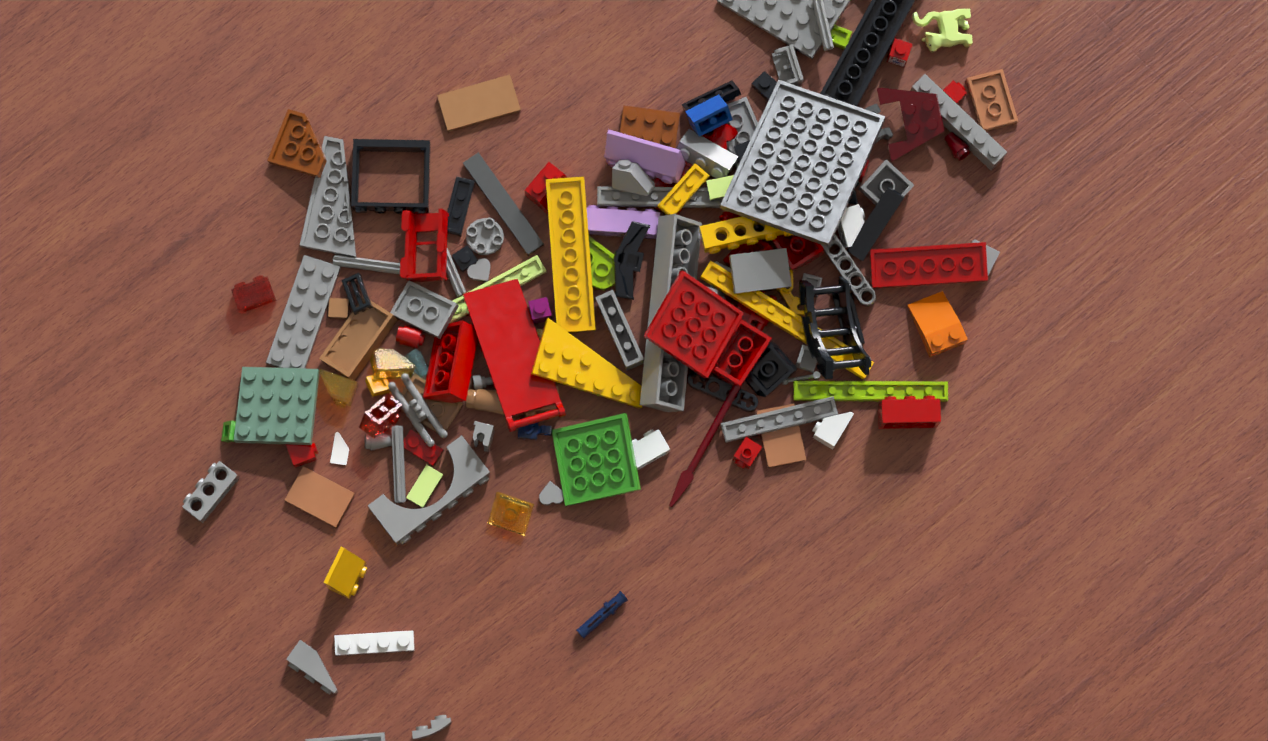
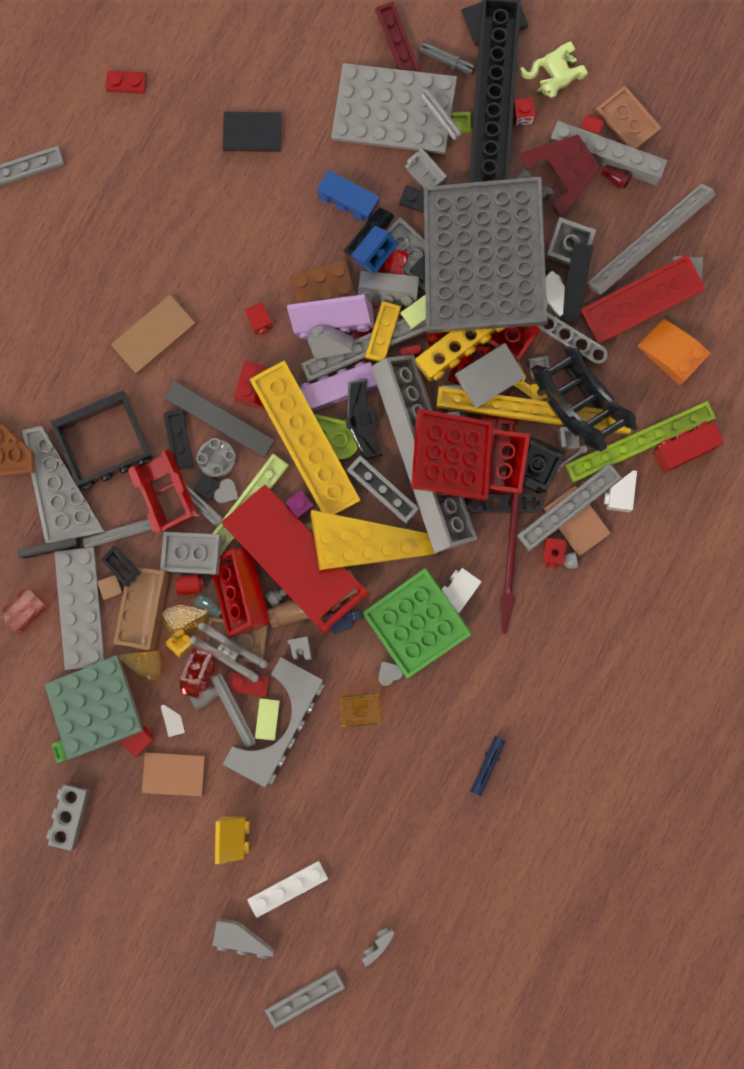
camera: 15 degrees left, 5 degrees up
none -> black tile [17,538,80,559]
none -> red brick [245,302,273,335]
none -> blue brick [317,170,379,222]
none -> red tile [400,345,421,359]
none -> light grey hinge [563,552,578,569]
none -> light grey plate [587,184,716,295]

